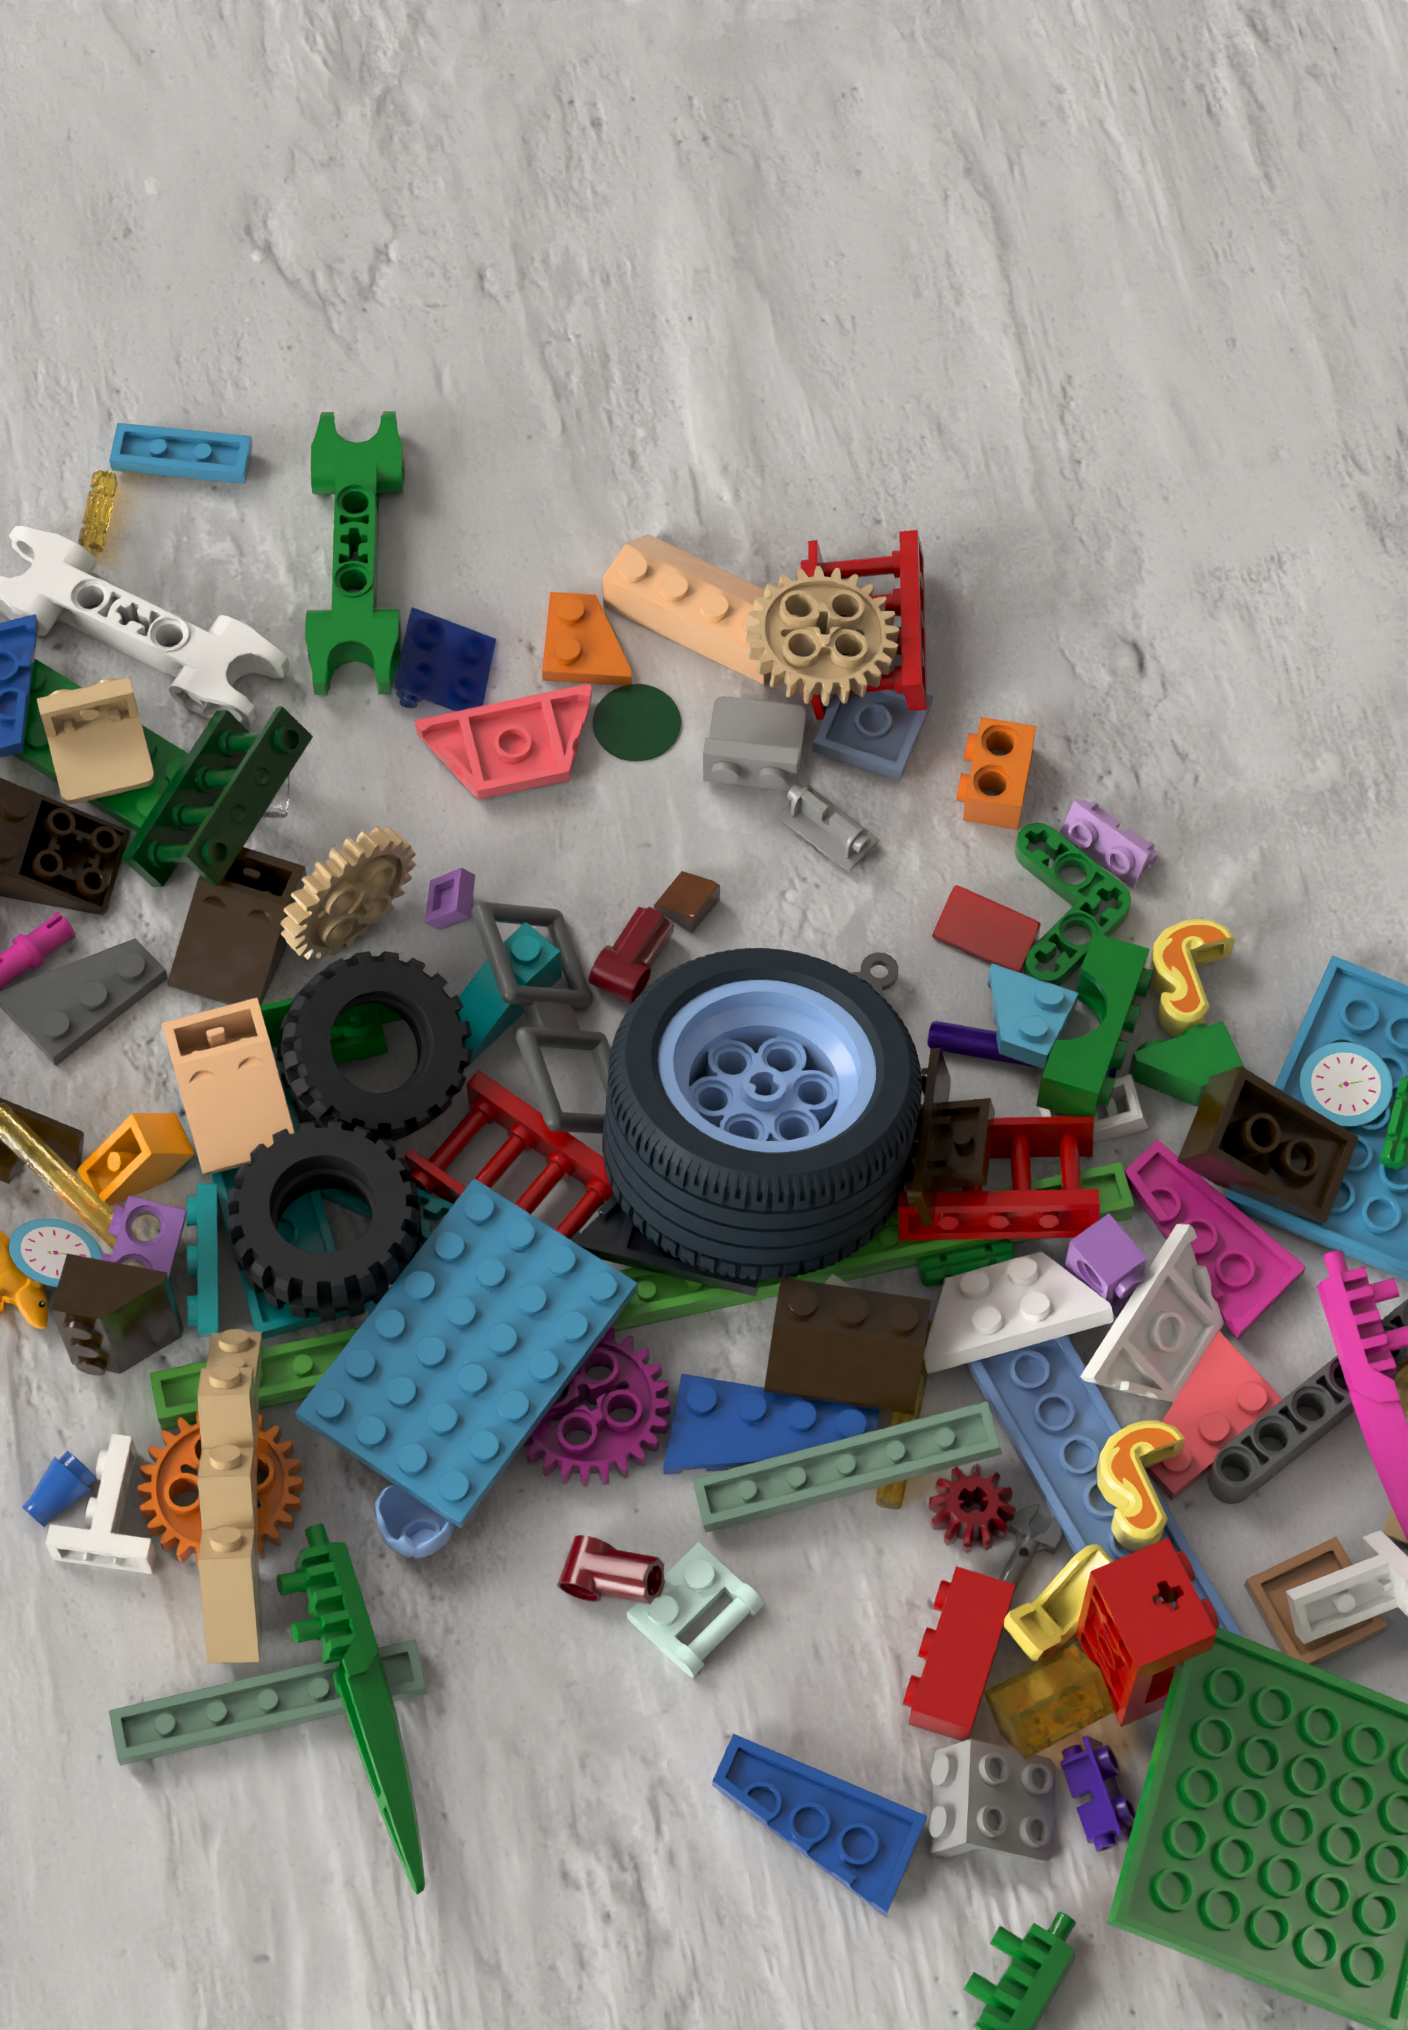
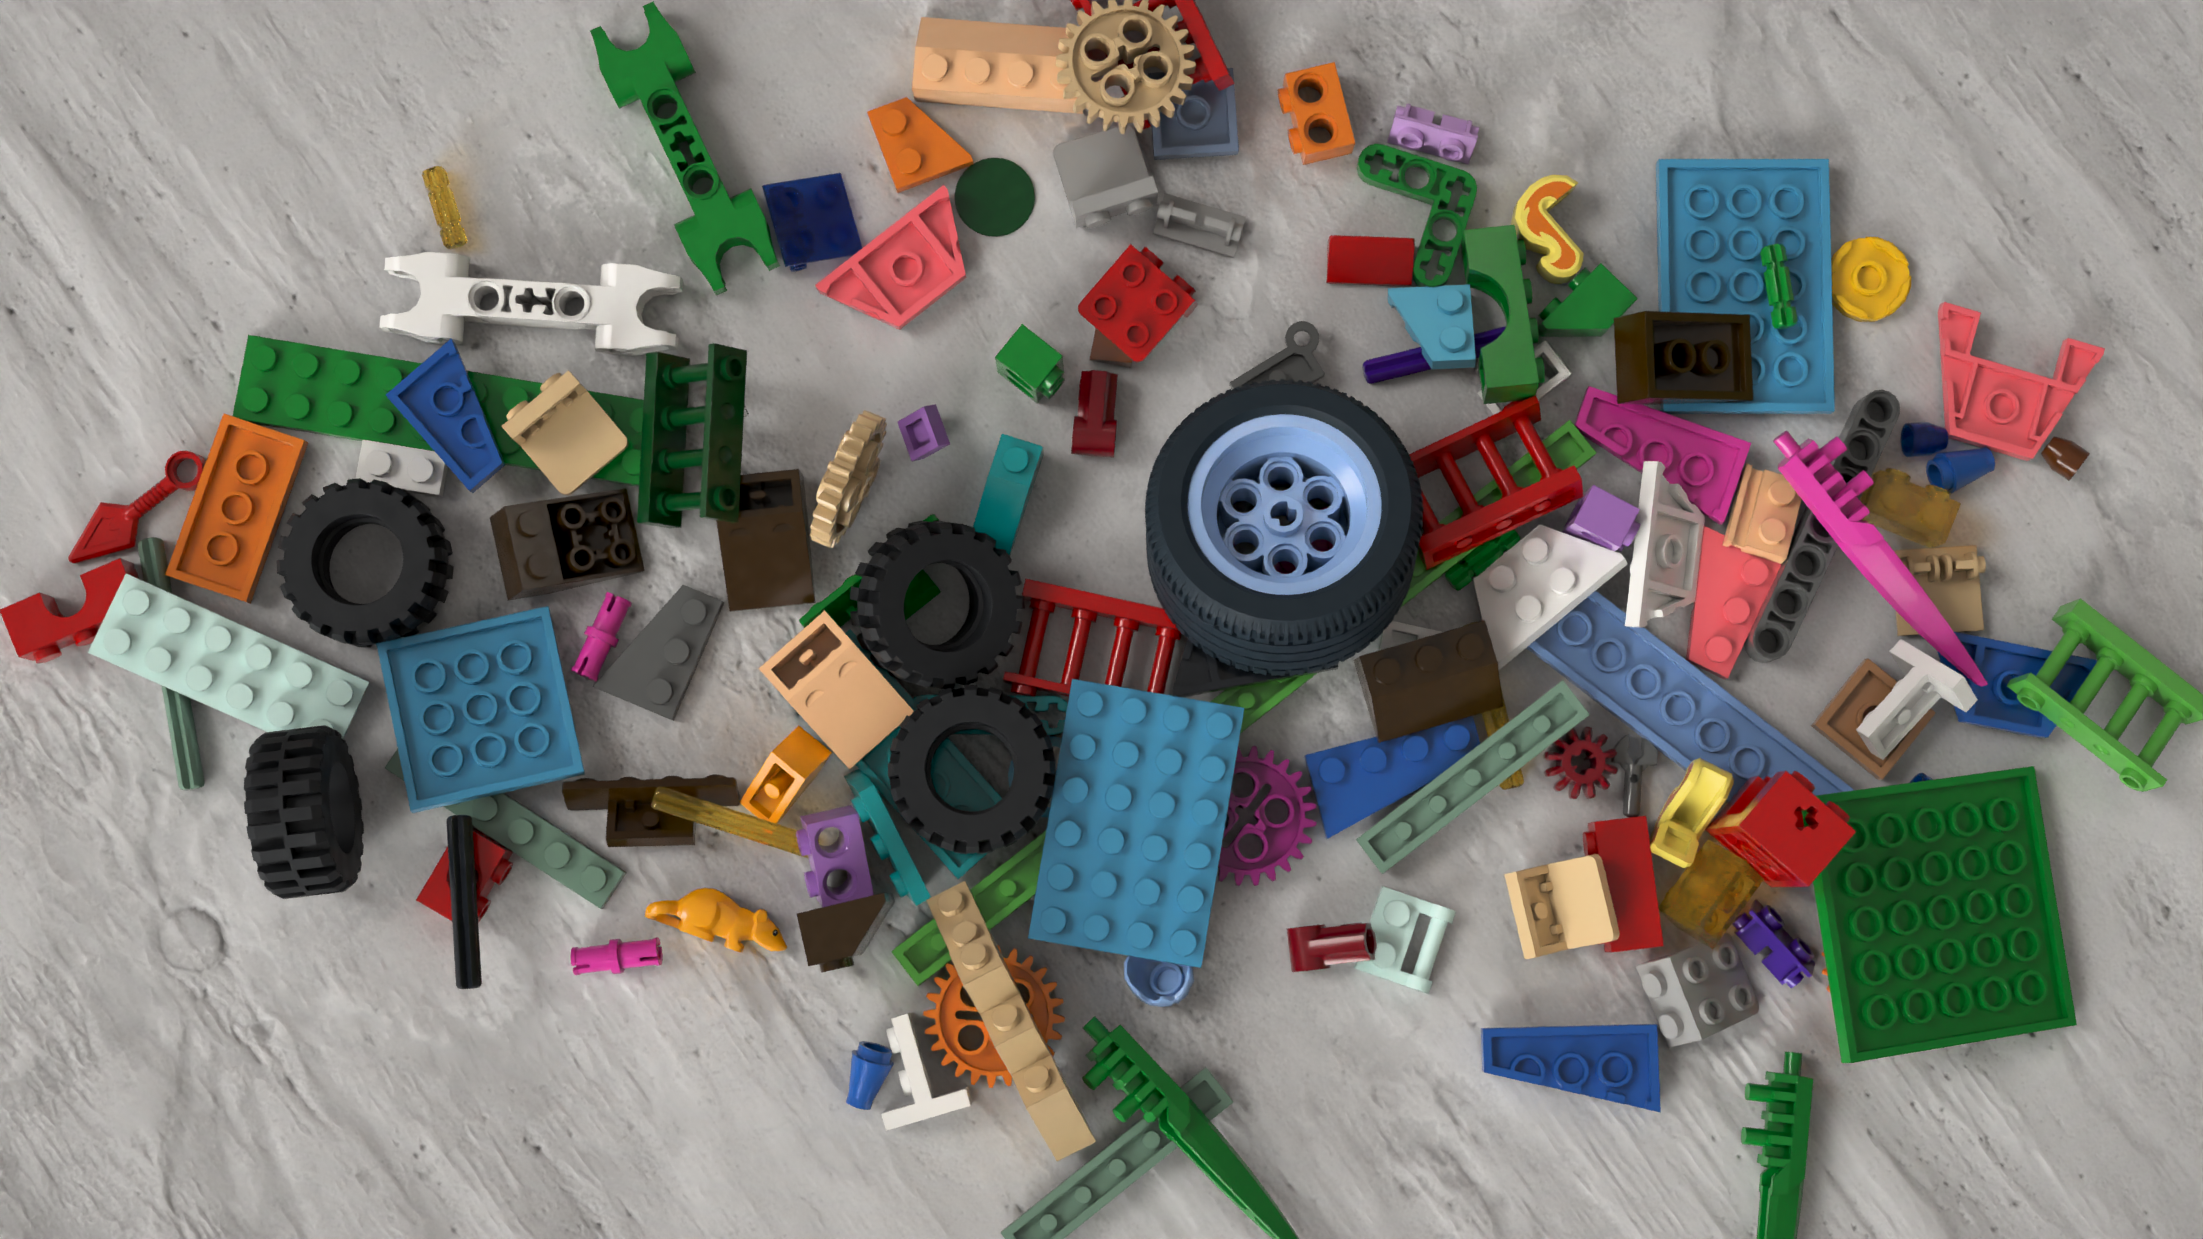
camera: 25 degrees left, 20 degrees up
sticker [9,1218,102,1287] -> none
dark azure plate [109,423,253,484] -> none
dark grey bar [472,901,611,1134] -> none
dark brown bracket [906,1048,995,1226] -> none
light yellow animal [1097,1420,1186,1551] -> none
sticker [1300,1042,1393,1127] -> none
none -> green brick [995,324,1065,404]
none -> red bracket [1078,244,1198,362]
none -> tan bracket [1504,854,1620,959]
none -> light nougat plate [1722,463,1802,564]

